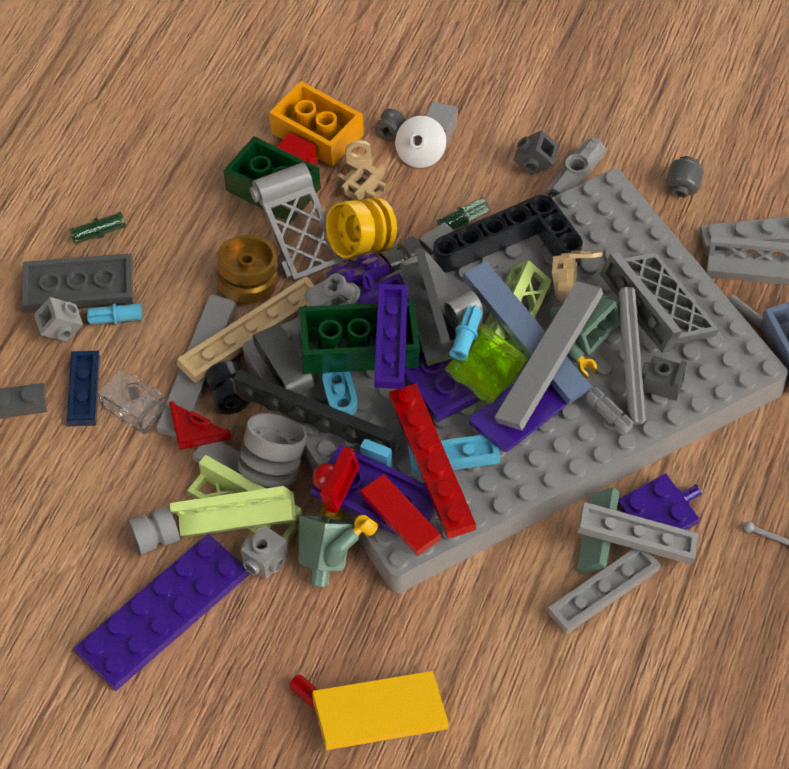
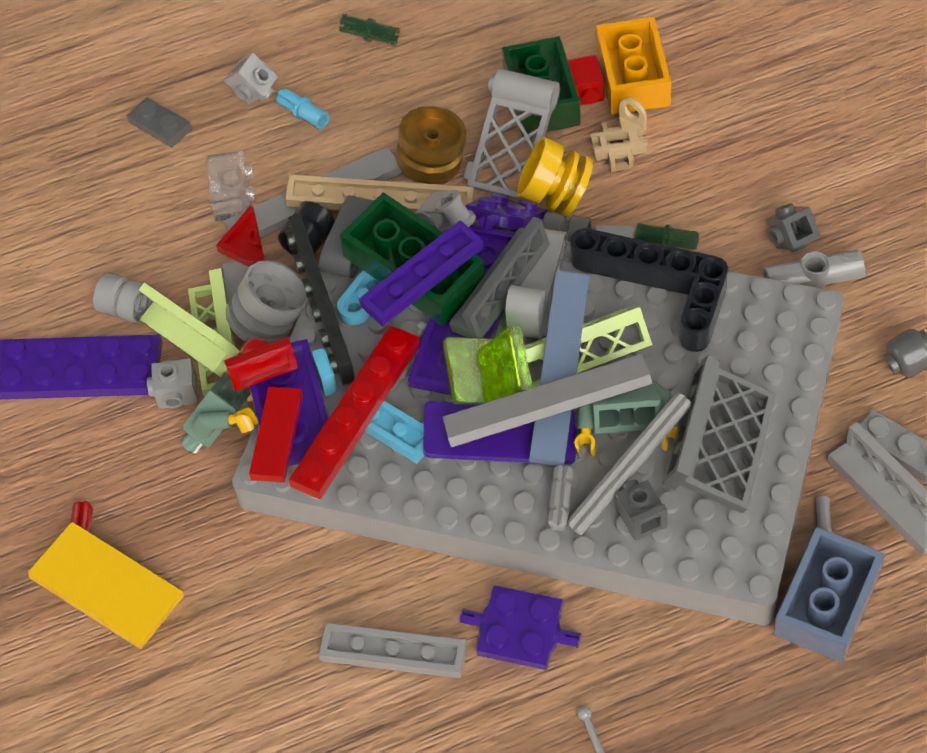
camera: 50 degrees right, 0 degrees up
dark grey plate [22,253,133,312] -> none
dark blue tile [67,350,100,427] -> none
dark grey wheel [374,109,406,141] -> none
white dish [395,116,447,168] -> none
light grey brick [426,101,458,146] -> none
medium azure axle [449,305,482,361] -> none
tan piece [552,250,603,304] -> none
sand green tile [577,487,620,574] -> none
light grey plate [577,502,698,564] -> none

